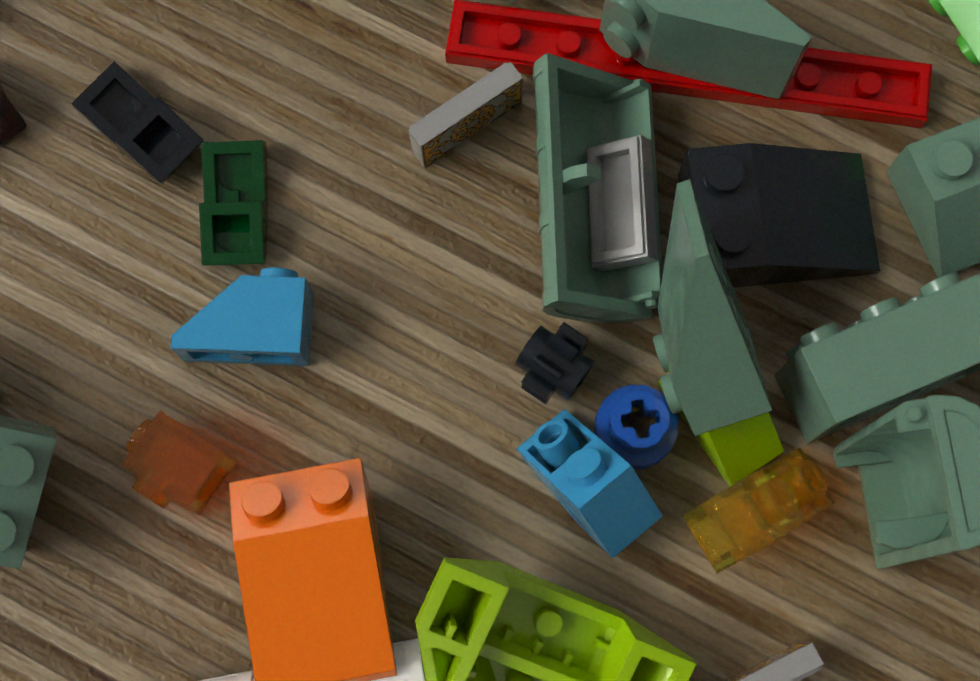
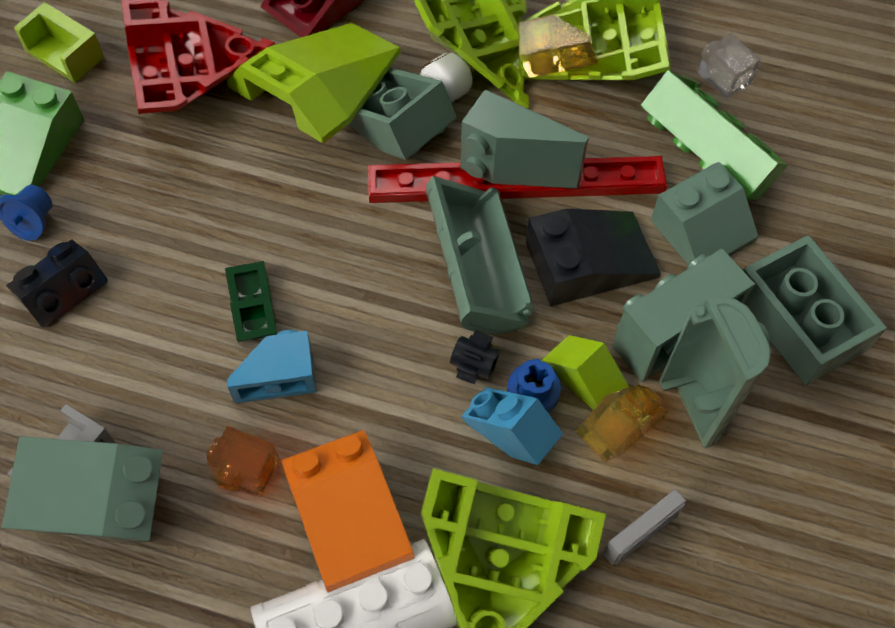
camera: 15 degrees left, 15 degrees down
black slope [71,61,204,185] -> none
light grey tile [408,62,523,168] -> none
light grey tile [586,135,658,272] -> none
sand green slope [653,179,772,436] -> none

